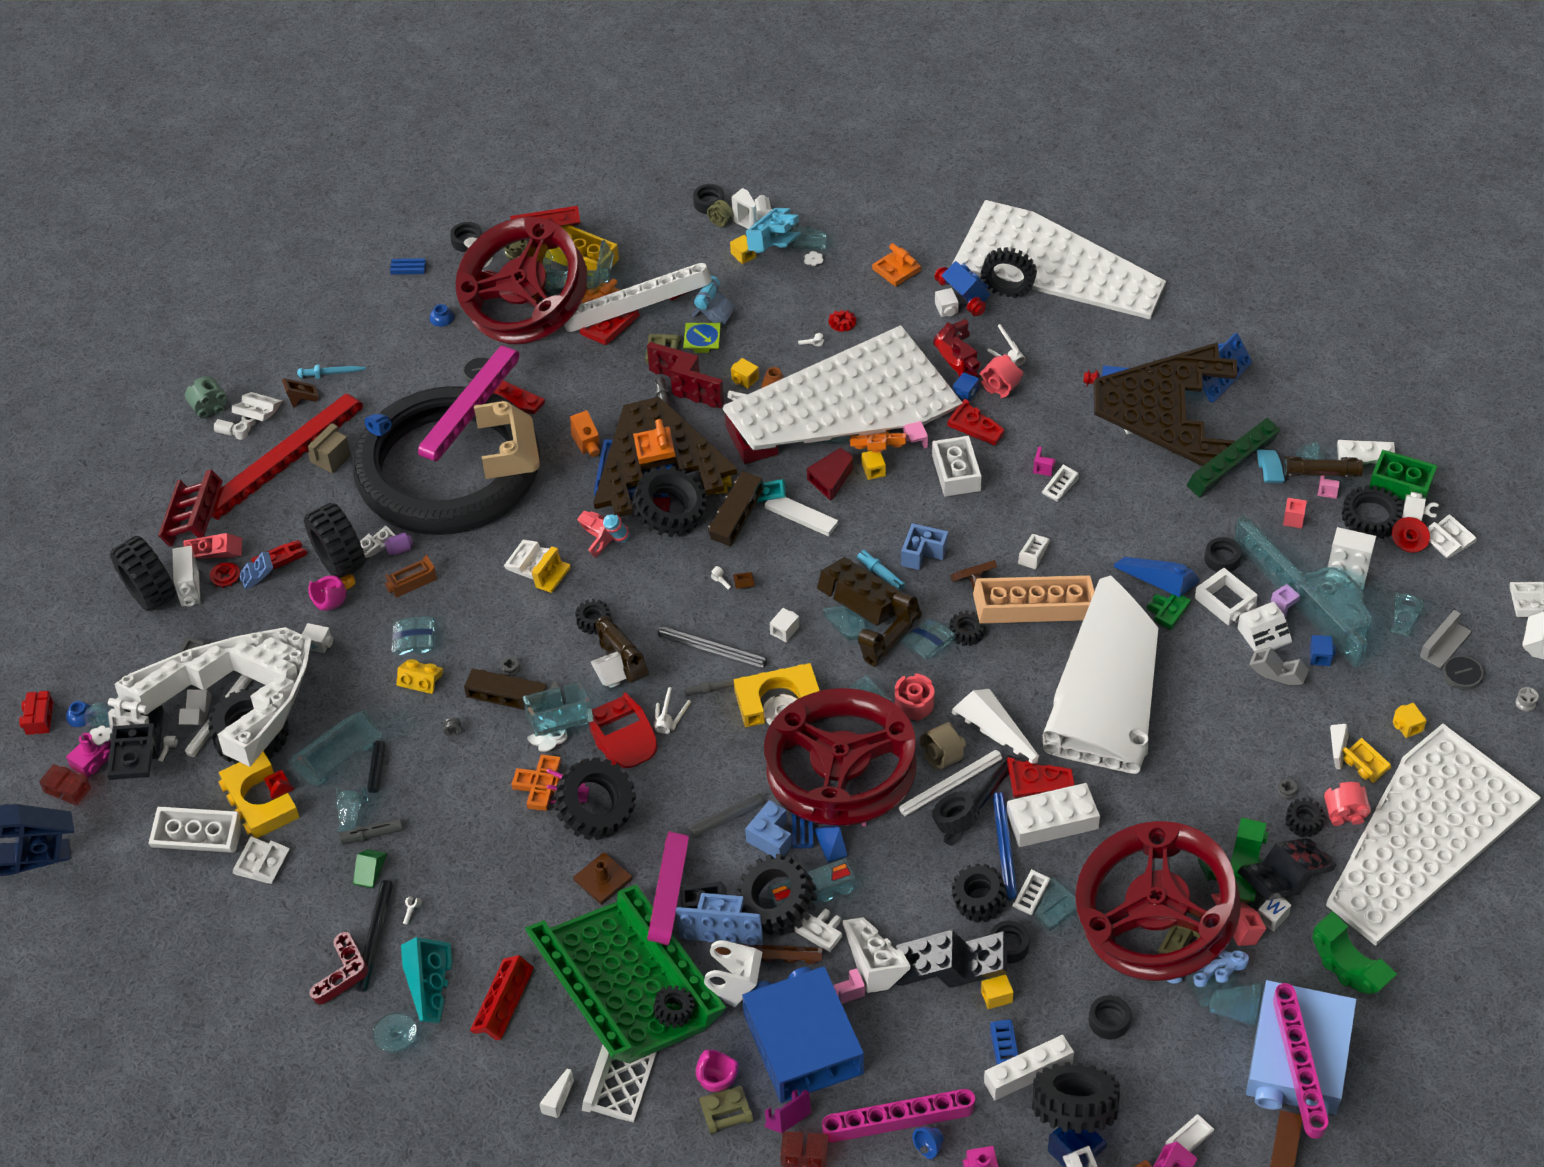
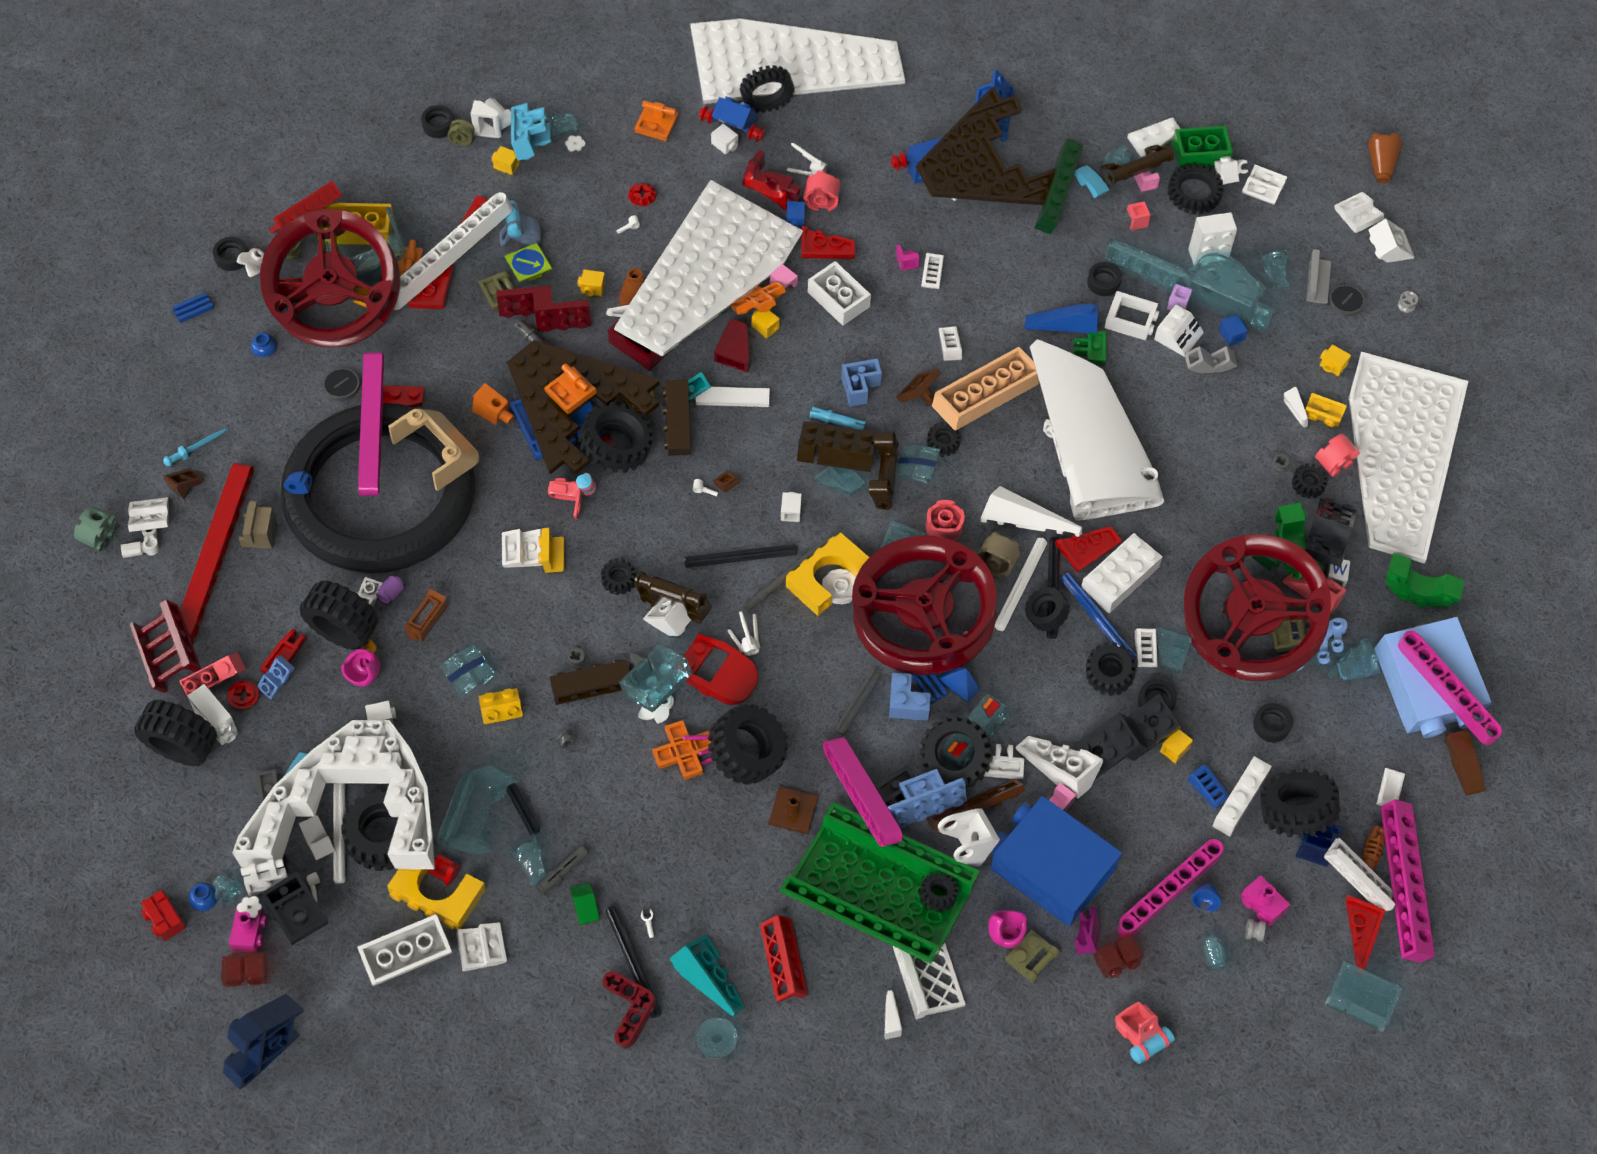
camera: 35 degrees left, 10 degrees up
red dish [1392,517,1430,553] -> none

